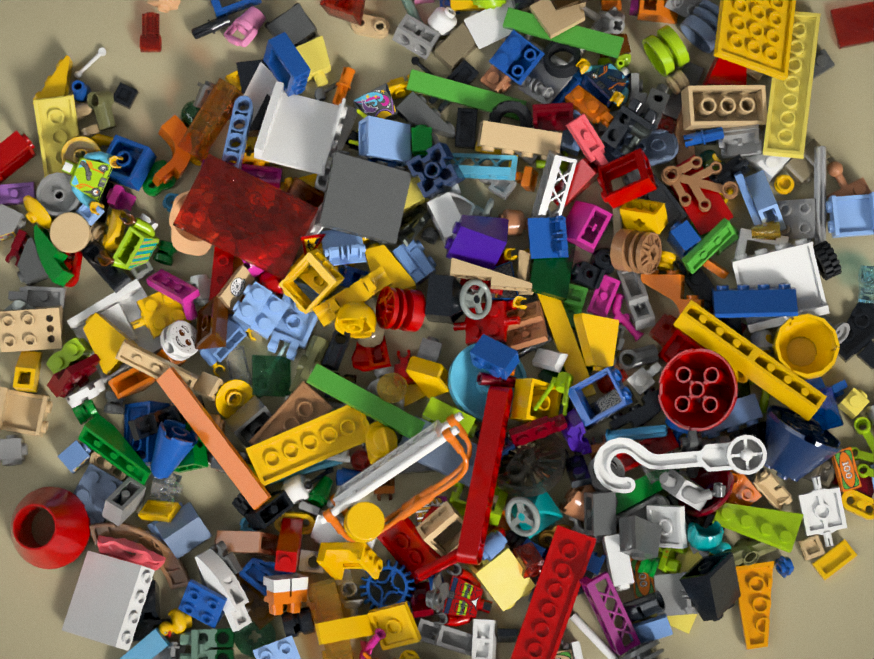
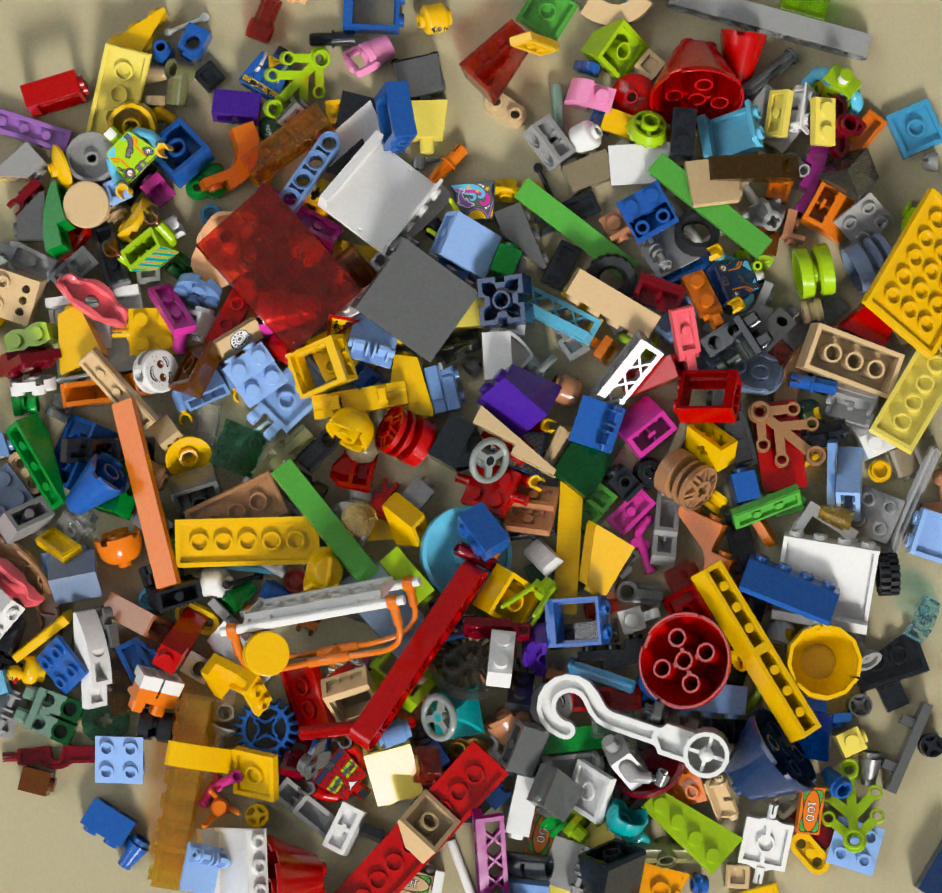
camera: 20 degrees right, 5 degrees up
none -> yellow tile [12,609,74,663]
none -> dark grey hinge [47,245,99,285]
none -> coral piece [56,273,128,328]
none -> orange cylinder [94,526,143,568]
none -> medium blue plate [174,273,222,309]
none -> blue brick [177,22,213,62]
none -> dark purple hinge [211,89,262,126]
none -> torso [238,46,291,100]
none -> lime plant [263,47,331,119]
none -> tan slope [397,789,461,864]
none -> white brick [486,629,516,688]
none -> nougat bracket [779,208,806,247]
none -> blue cone [821,767,852,799]
none -> dark grey wheel [845,693,873,717]

